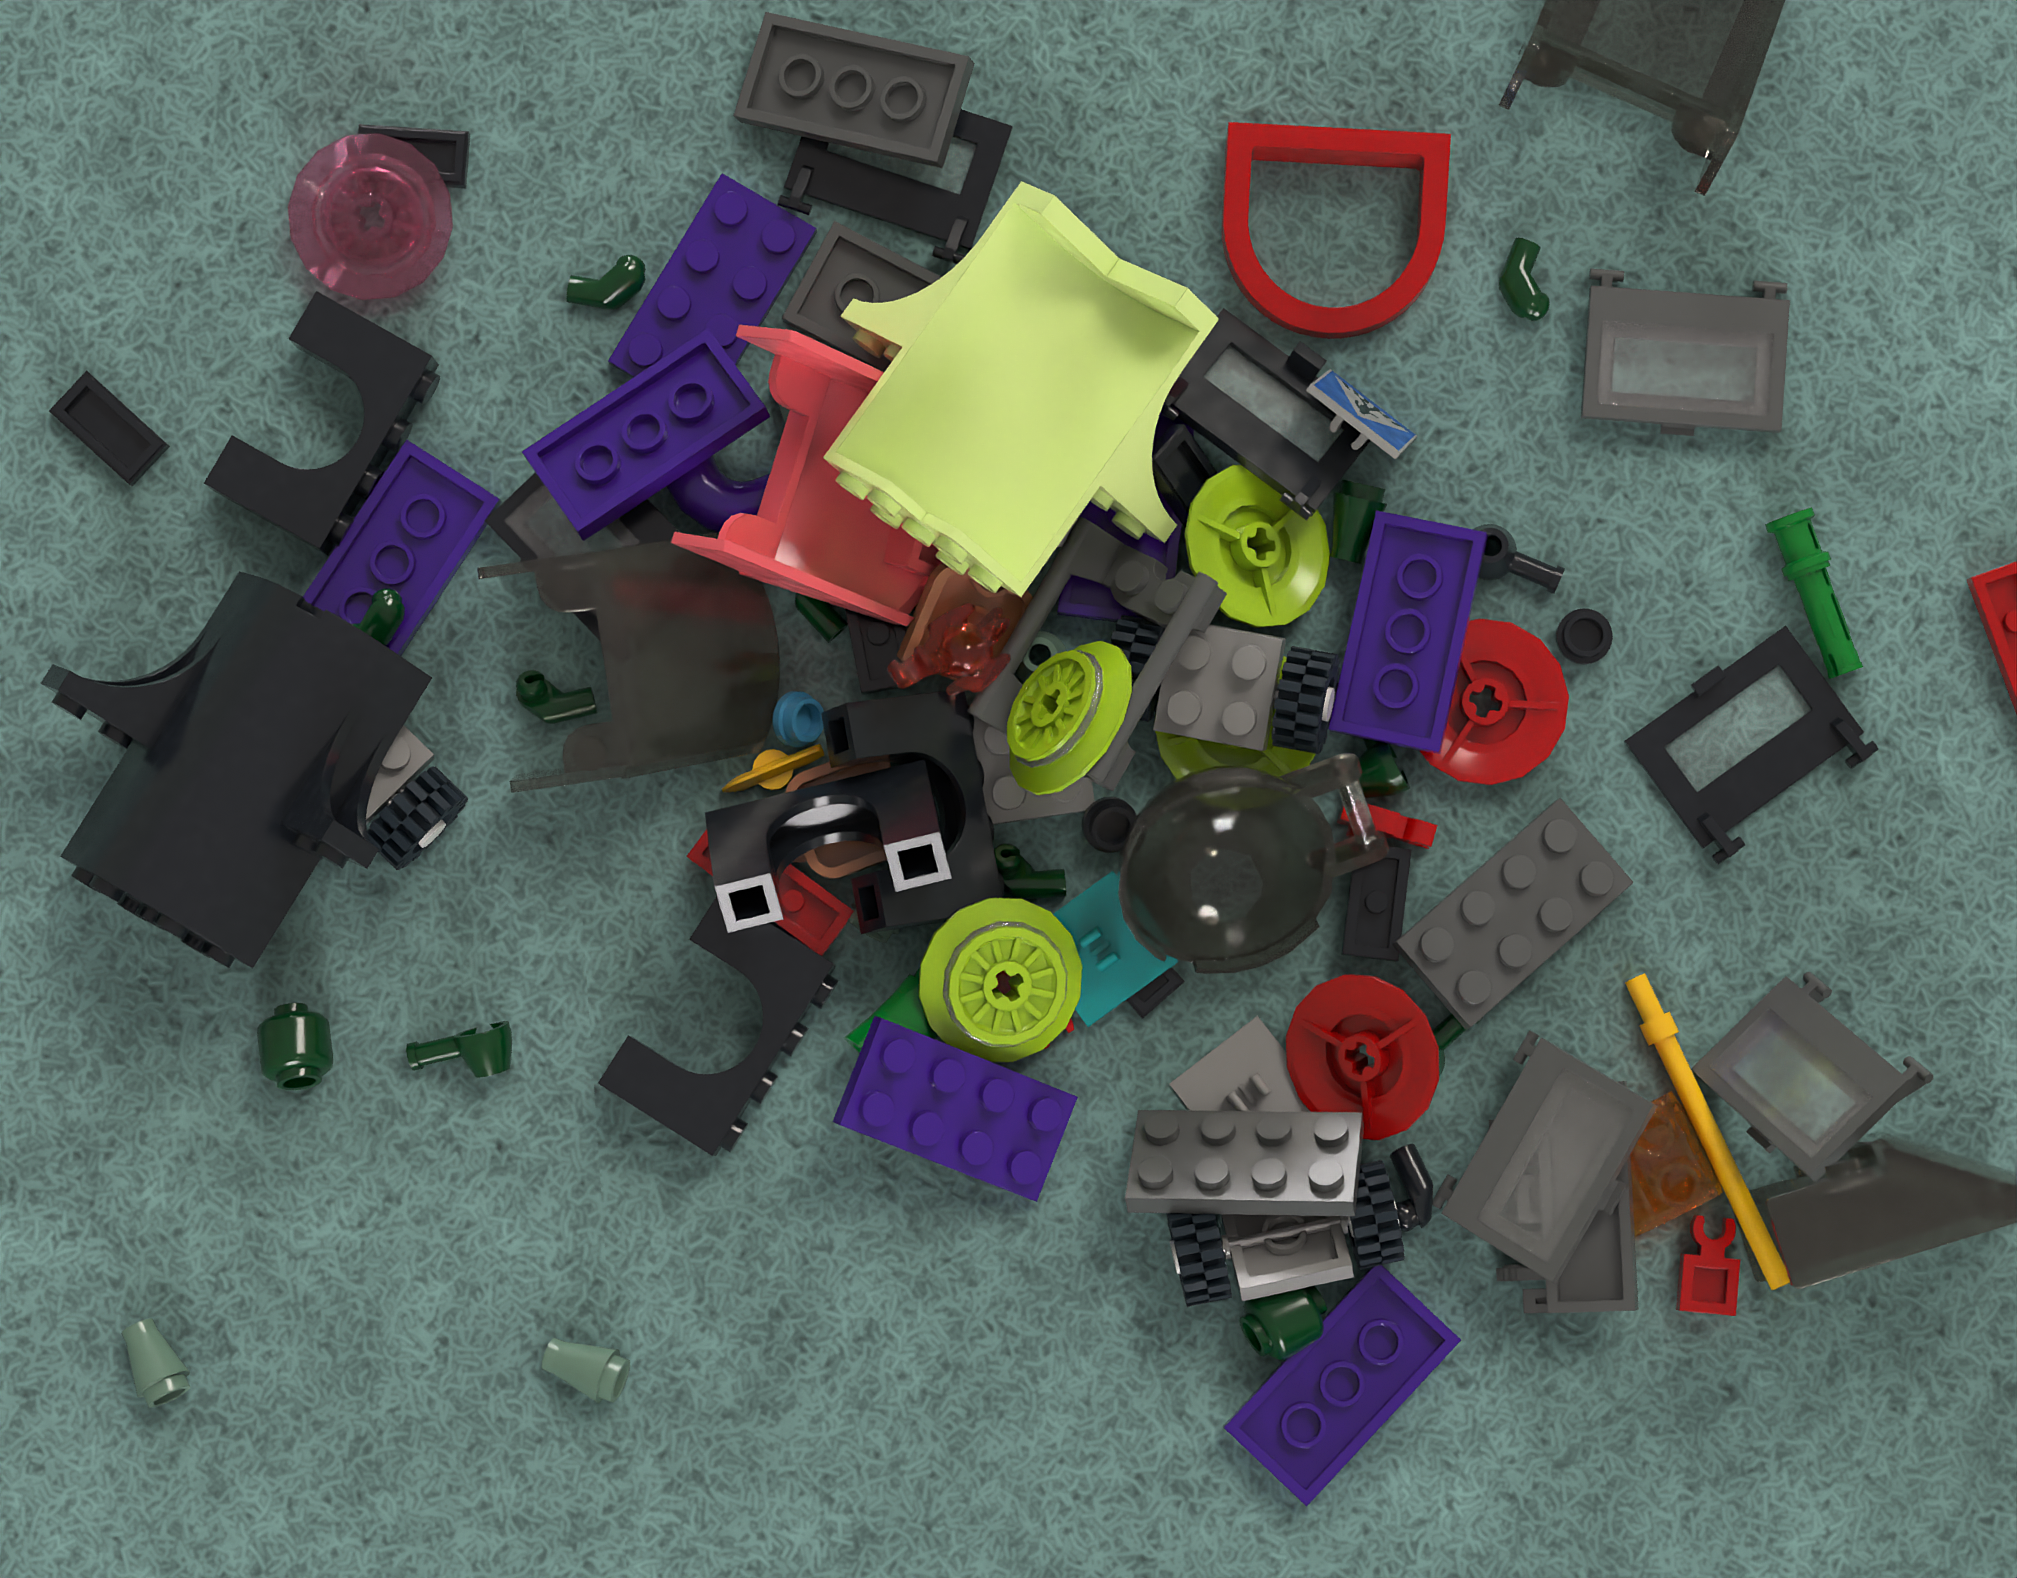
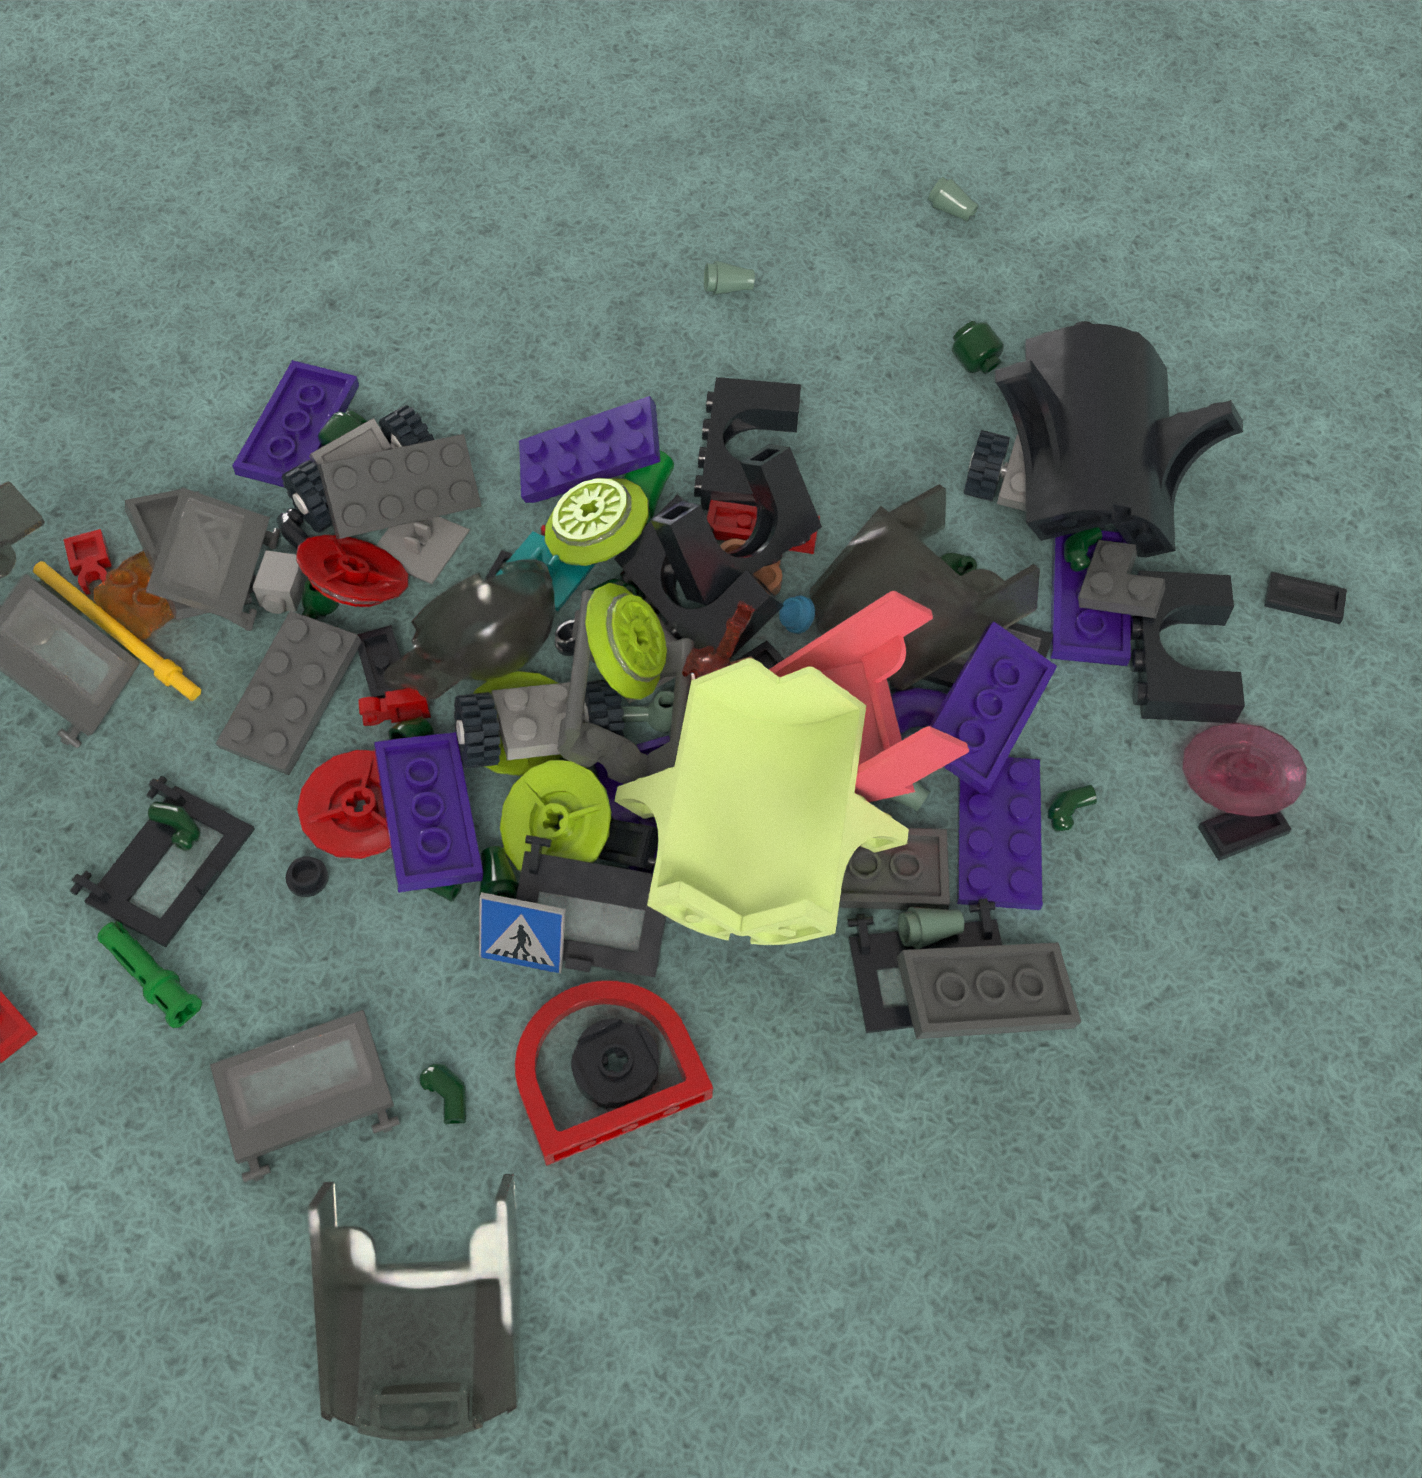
camera: 150 degrees right, 25 degrees down
dark green bar [406,1021,512,1078] -> none
yellow piece [722,743,824,792] -> none
black bar [1473,524,1565,594] -> none
none -> dark green arm [148,801,200,851]
none -> light grey brick [252,550,308,614]
none -> black plate [571,1018,660,1108]
none -> sand green cone [898,907,964,949]
none -> dark grey plate [1078,540,1165,618]

